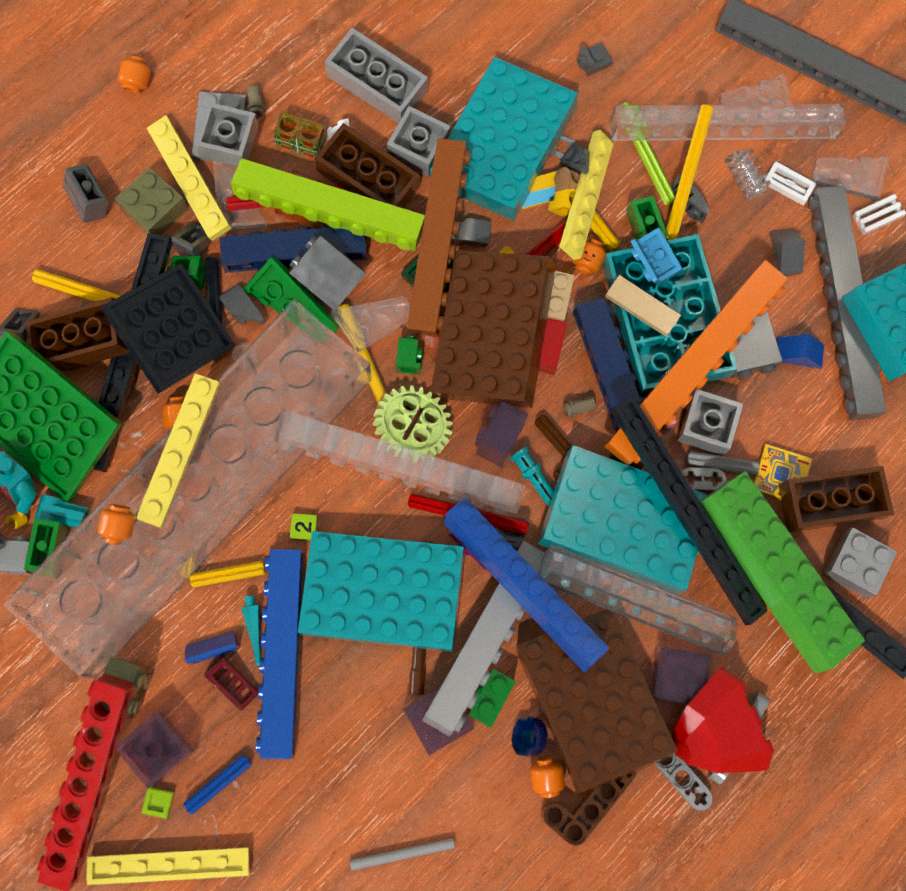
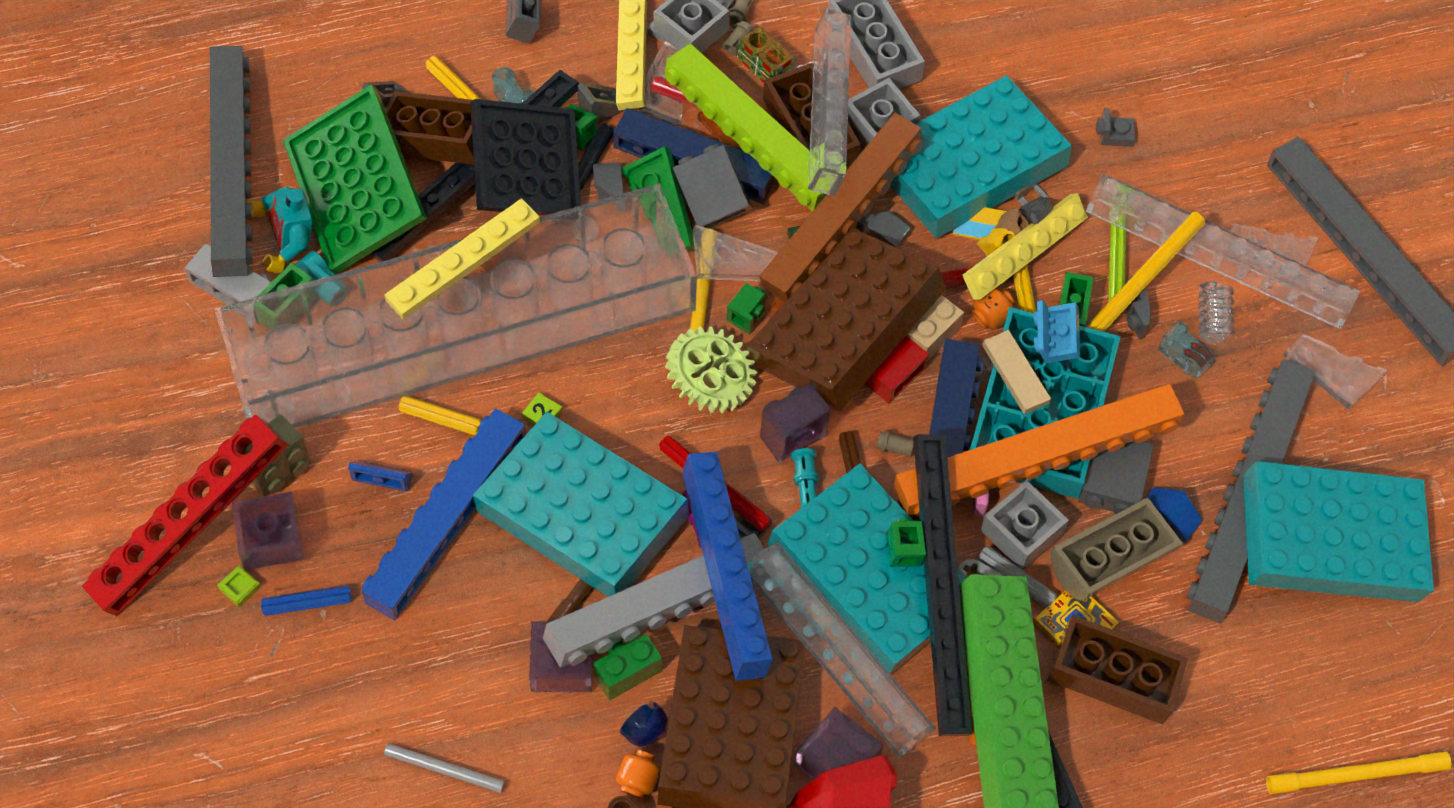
camera: 35 degrees right, 15 degrees down
light yellow plate [87,847,250,885] -> none
orange head [97,504,136,545] -> none
olive brick [115,167,188,235] -> none
dark red slope [204,655,258,711] -> none
teal piece [241,595,261,666] -> none
clear brick [274,411,526,516] -> none
white tile [763,161,816,206] -> none
dark grey slope [769,228,805,276] -> none
light grey brick [822,527,897,599] -> none
white tile [852,194,906,236] -> none
none -> clear light blue leg [492,67,533,104]
none -> dark tan pin [722,21,753,55]
none -> clear brick [808,8,851,196]
none -> green brick [887,518,926,567]
none -> dark tan brick [1051,497,1183,601]
none -> clear light blue leg [1158,321,1216,378]

